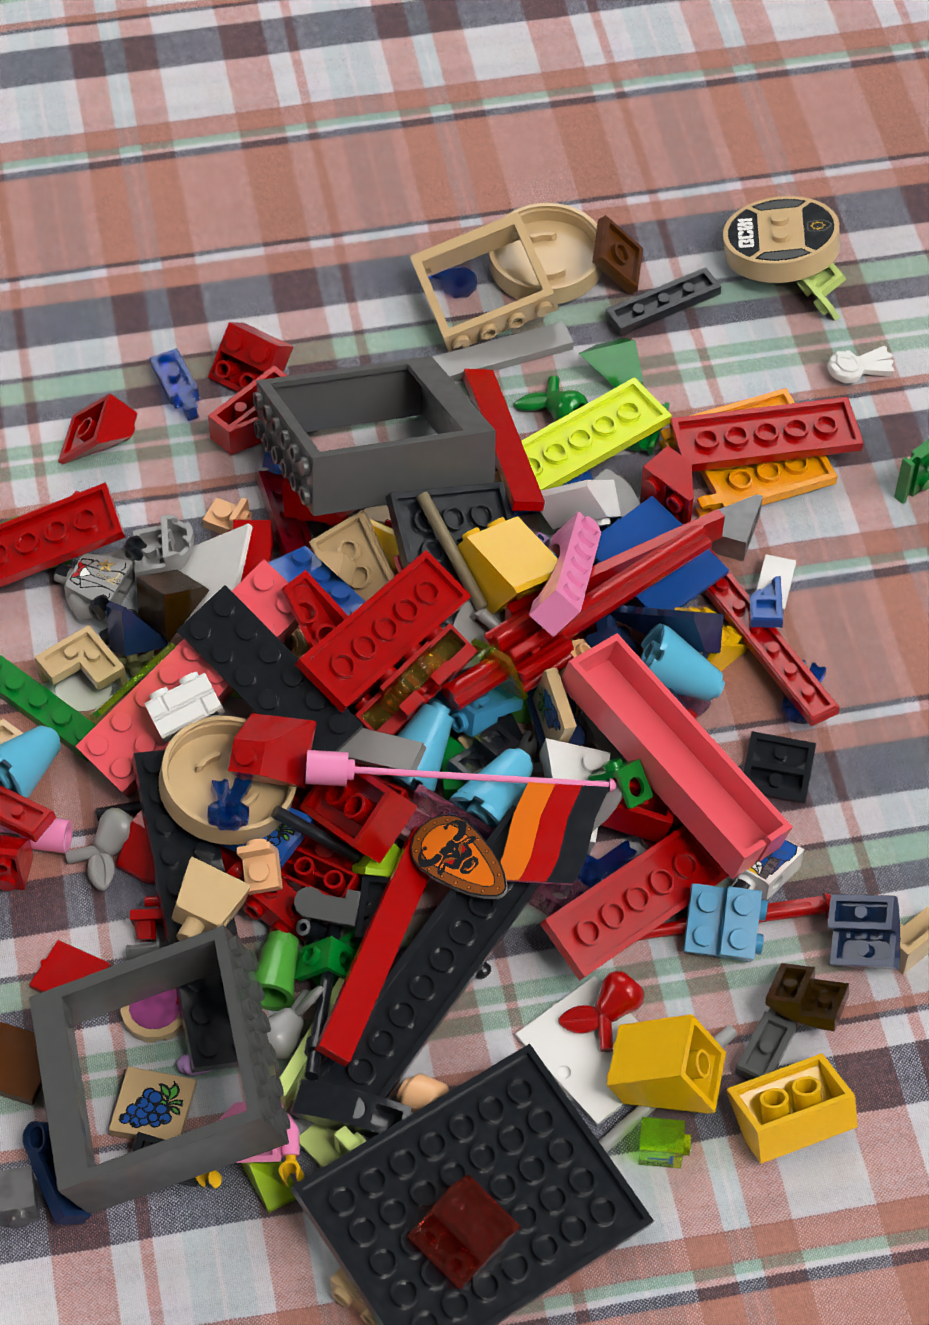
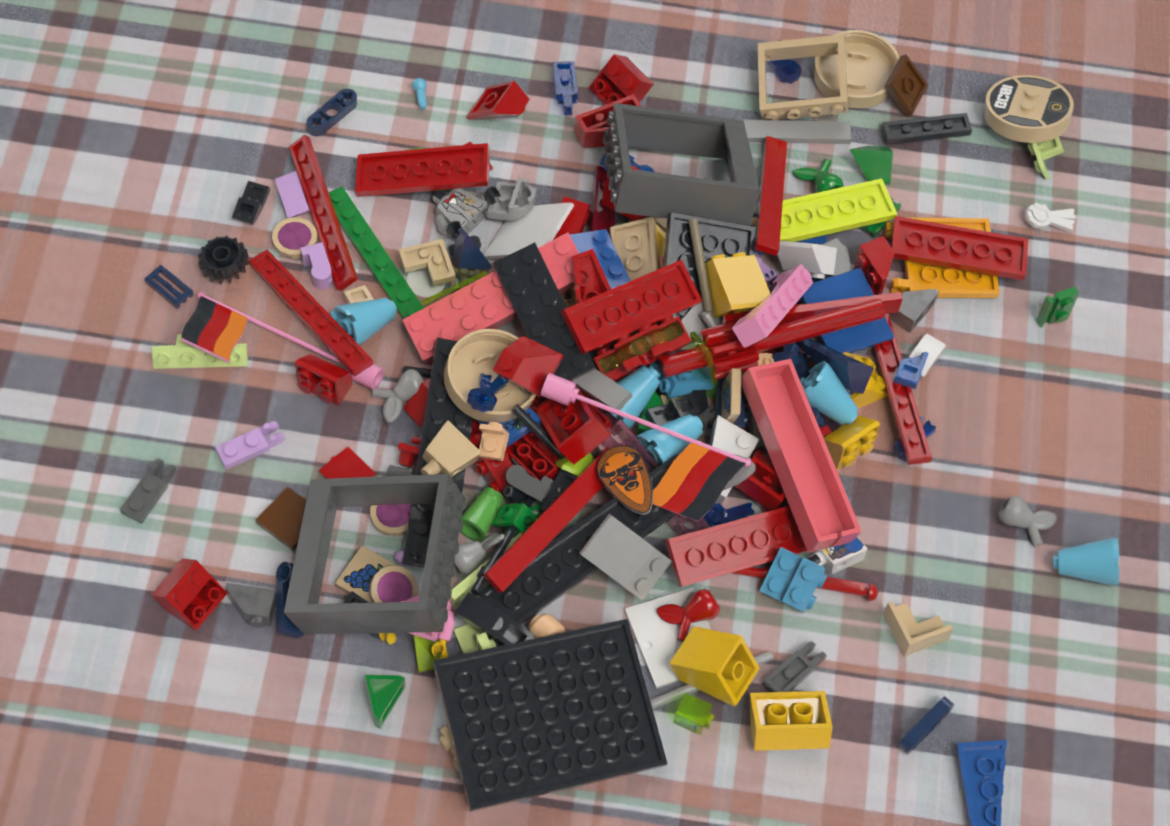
camera: 15 degrees right, 5 degrees up
dark brown slope [136,569,209,641] -> none
white brick [144,672,225,743] -> none
light nougat bracket [202,497,252,534] -> none
tan slope [315,549,357,585] -> none
clear red slope [407,1174,521,1290] -> none
green bracket [588,758,653,809] -> none
black slope [744,731,816,803] -> none
dark brown slope [765,963,849,1032] -> none
dark blue slope [828,894,900,970] -> none
none -> green slope [365,675,406,729]
none -> flat silver tile [369,565,418,603]
none -> light grey slope [580,514,672,600]
none -> yellow slope [824,415,880,470]

